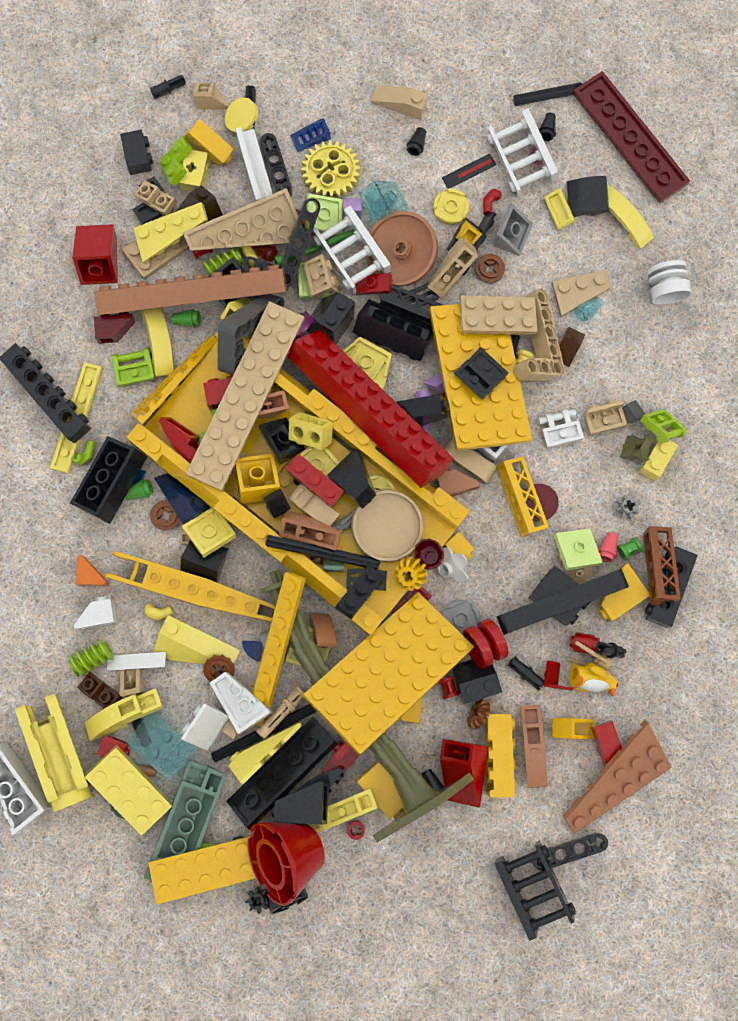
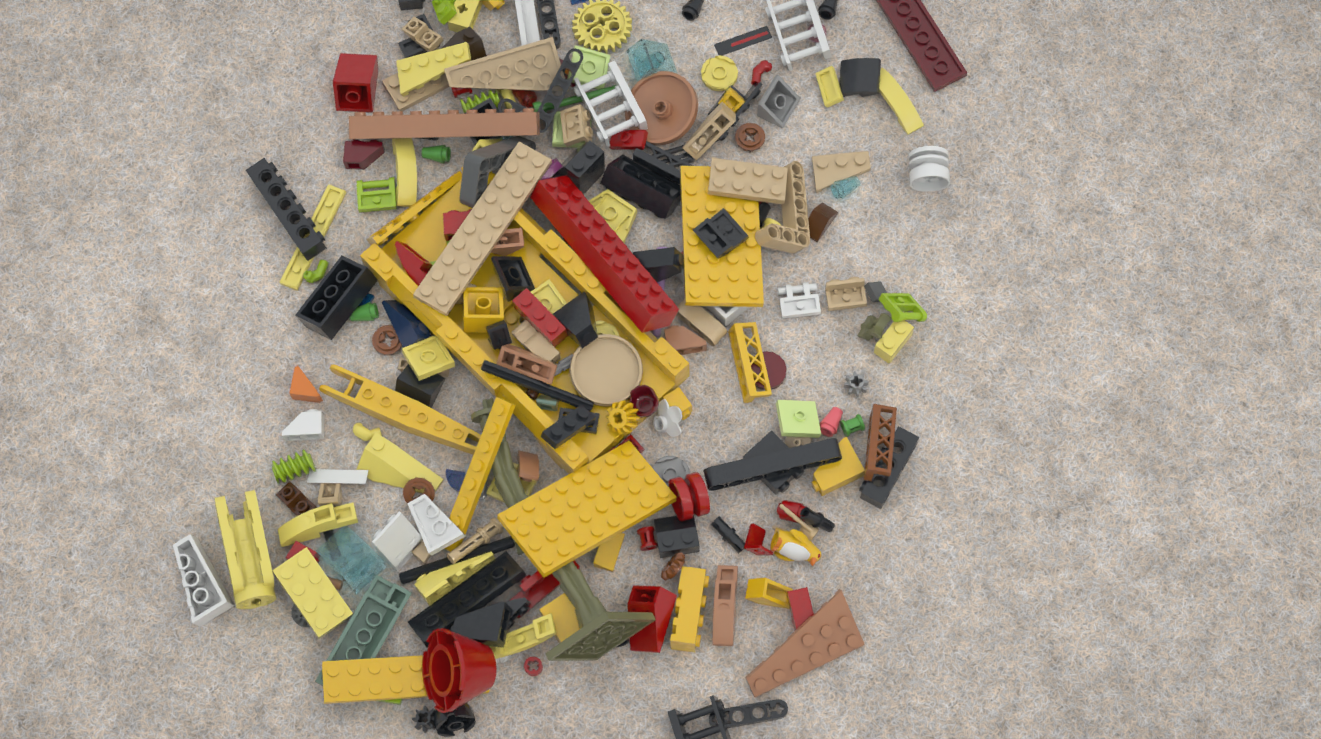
camera: 15 degrees right, 10 degrees down
light yellow brick [289,412,333,450] -> none
lavender slope [343,198,362,217] -> none
lavender slope [424,374,445,394] -> none

